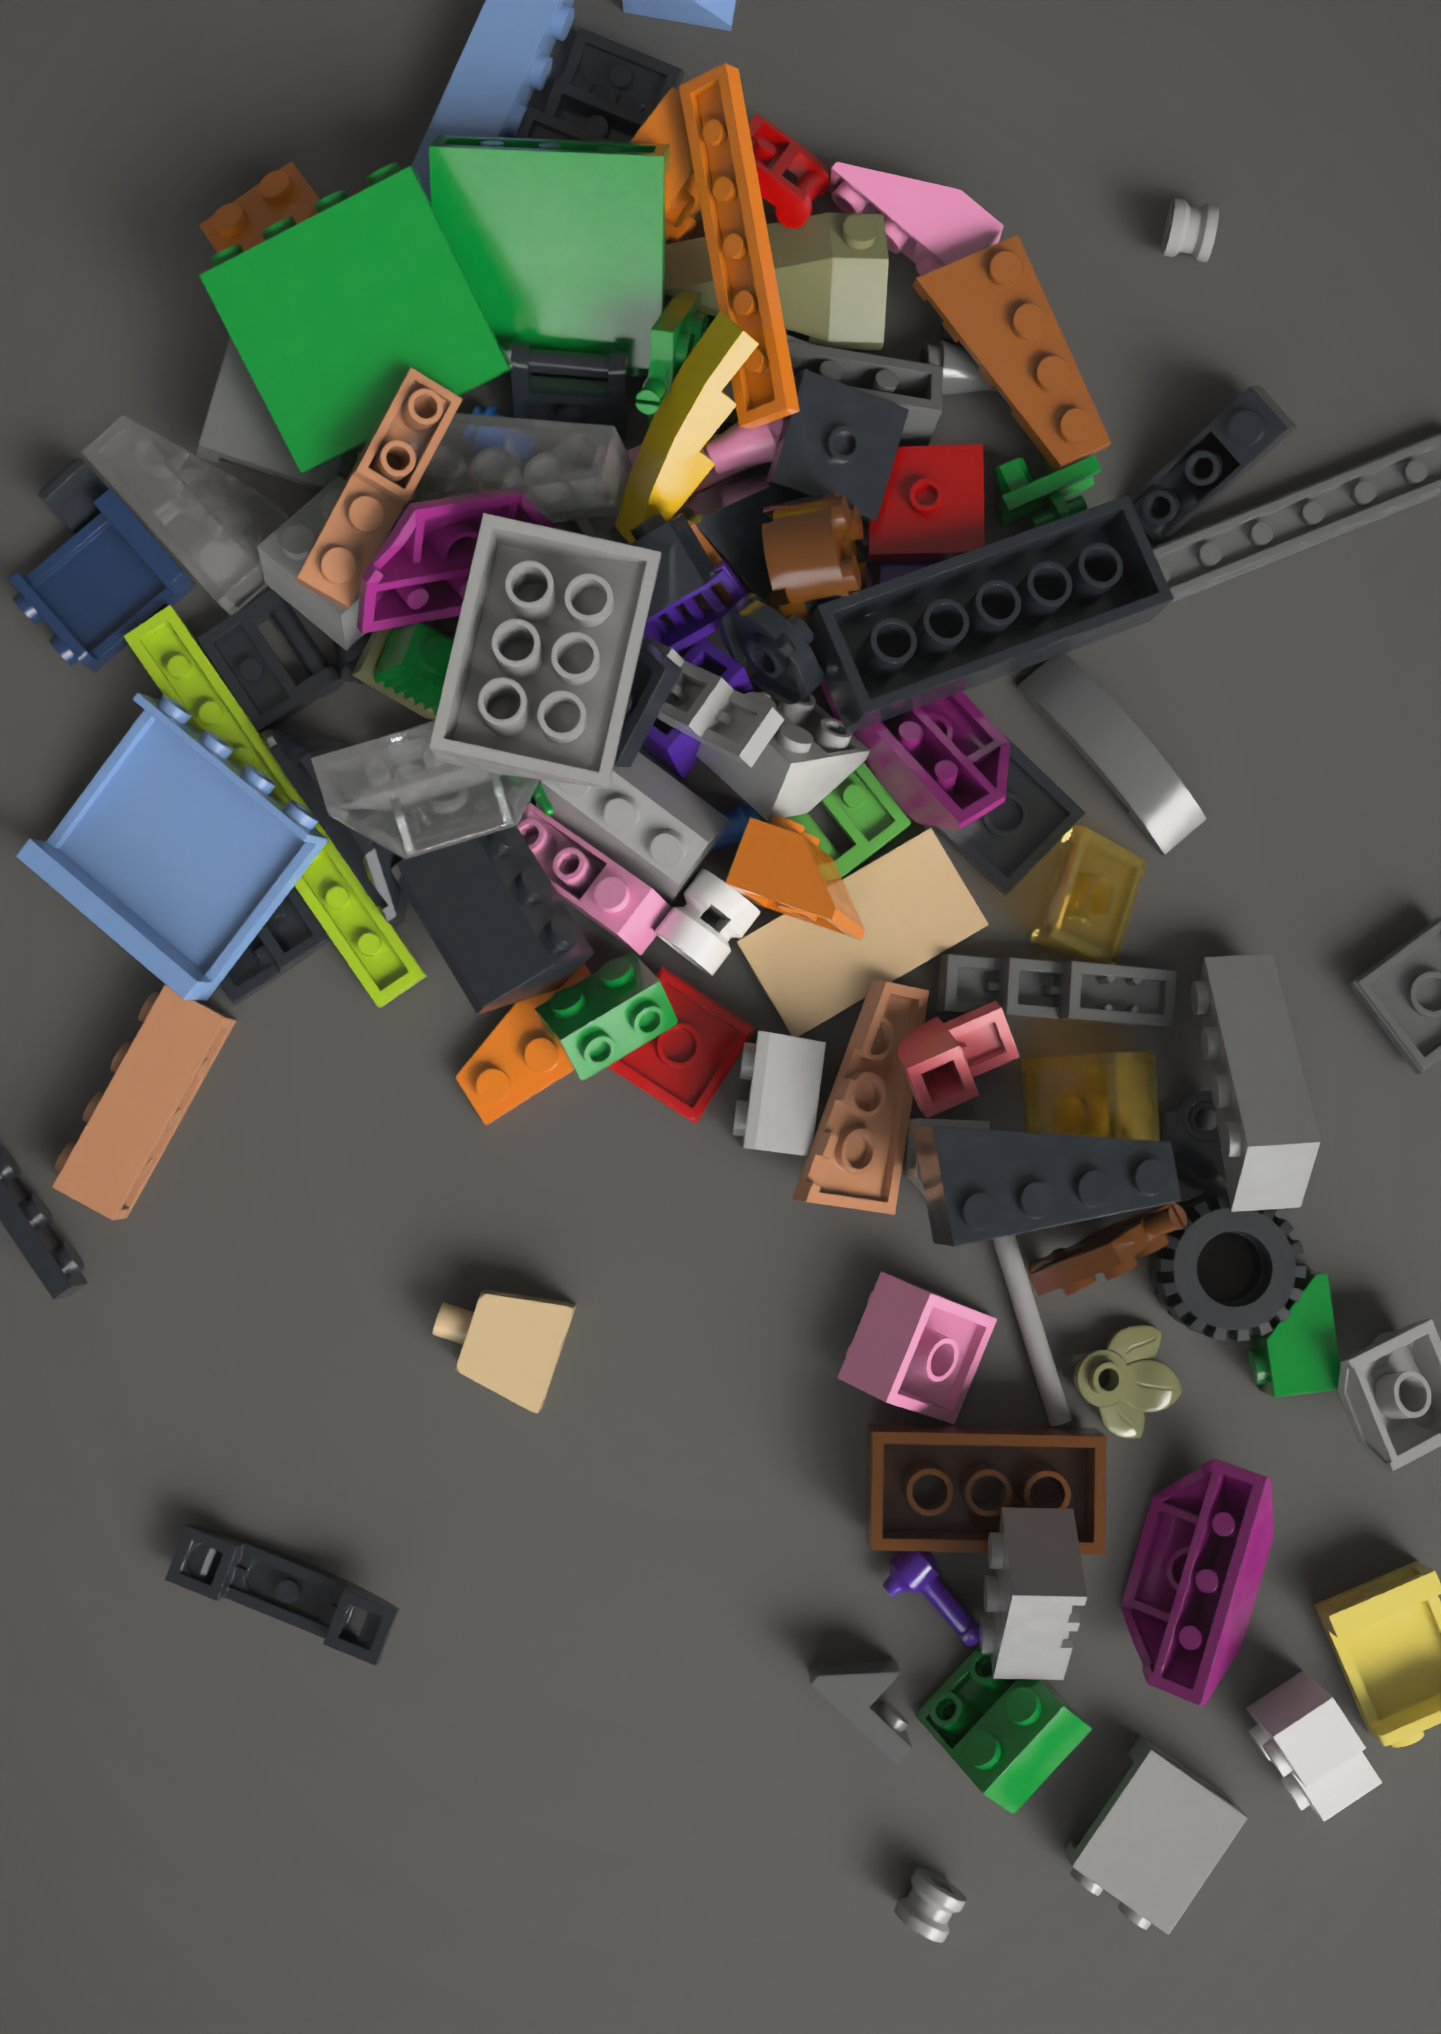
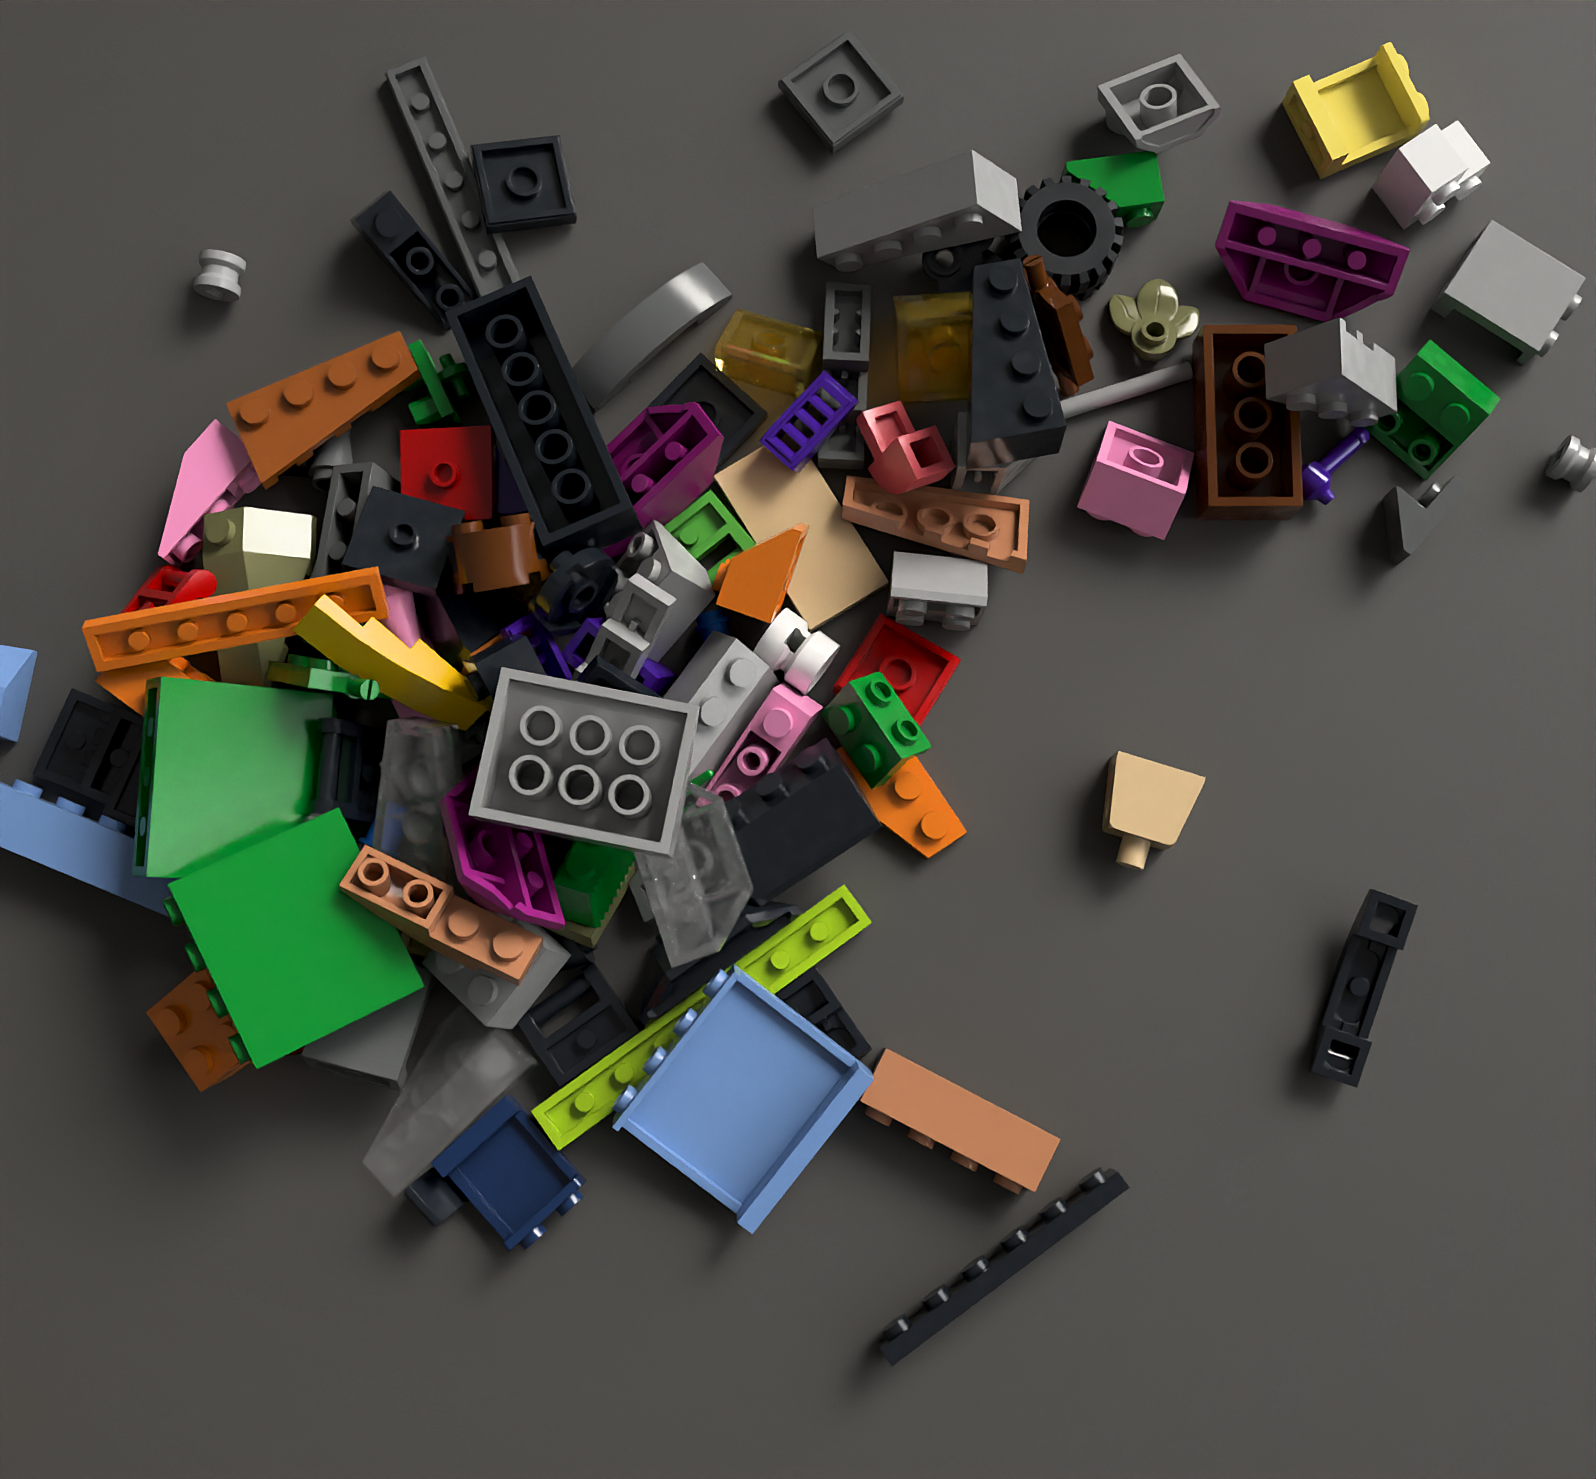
camera: 90 degrees left, 5 degrees down
none -> black plate [470,135,577,234]
none -> dark purple slope [759,371,859,472]

